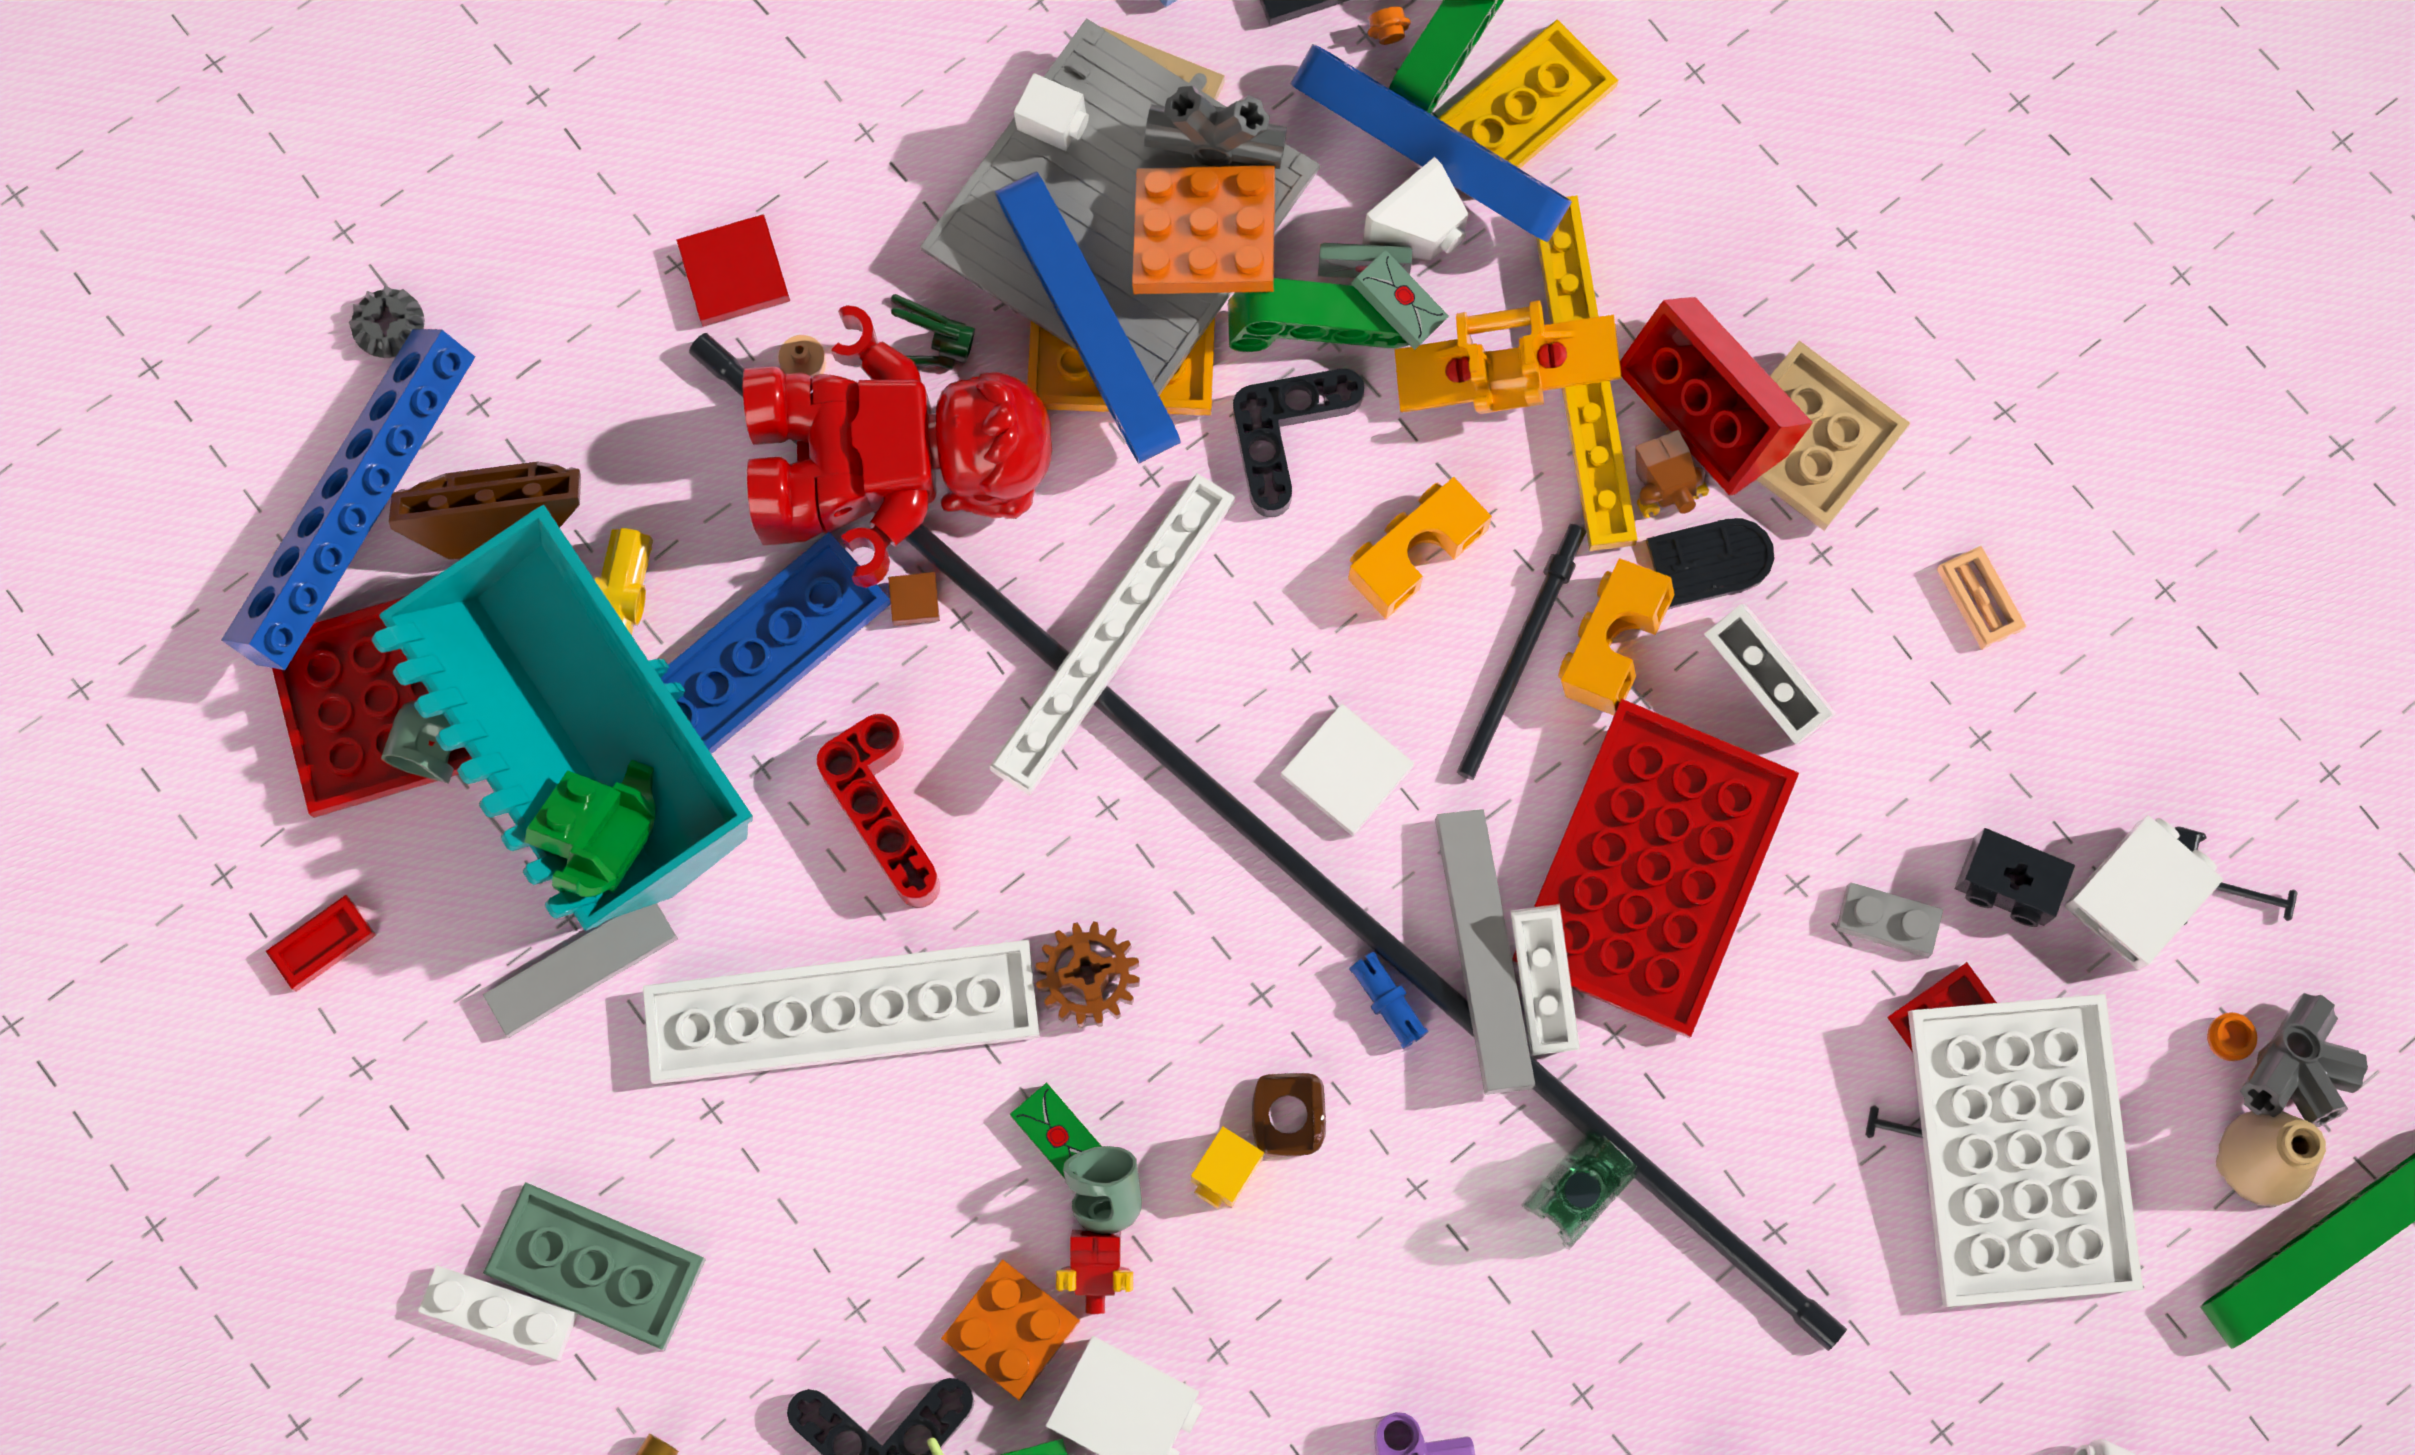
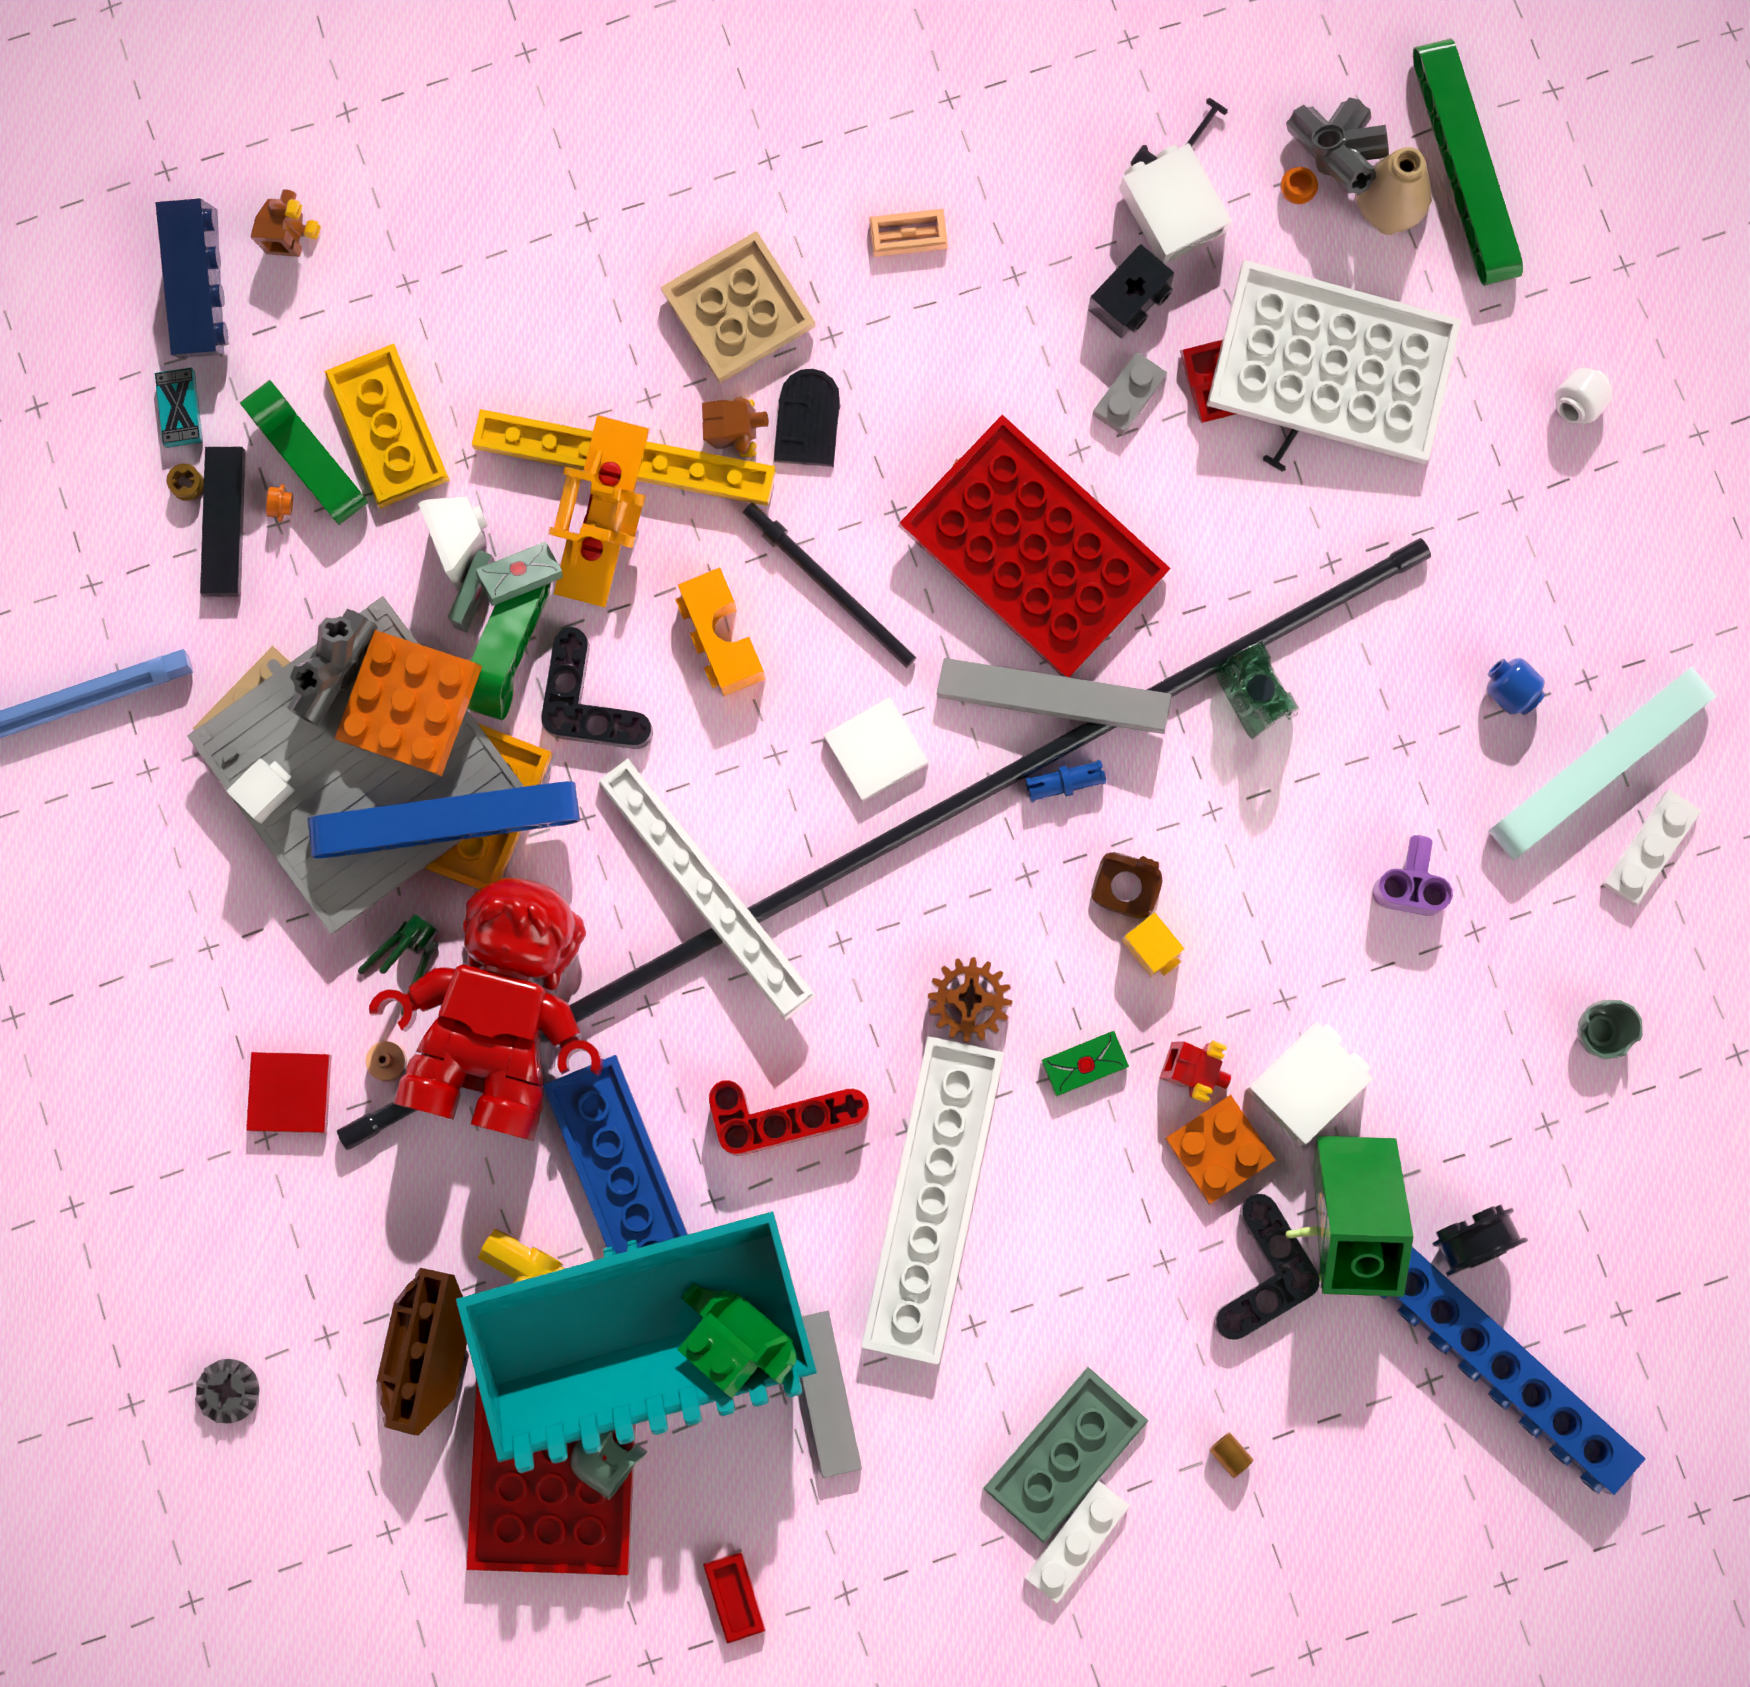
camera: 65 degrees left, 5 degrees up
blue brick [221,329,476,670] -> none
dark orange tile [888,572,940,626] -> none
sand green helmet [1063,1146,1142,1235] -> none
blue beam [1290,44,1572,242] -> none
white tile [1511,904,1580,1056] -> none
light orange arch [1558,558,1674,716] -> none
red slope [1620,297,1813,496] -> none
white brick [1704,604,1837,745] -> none

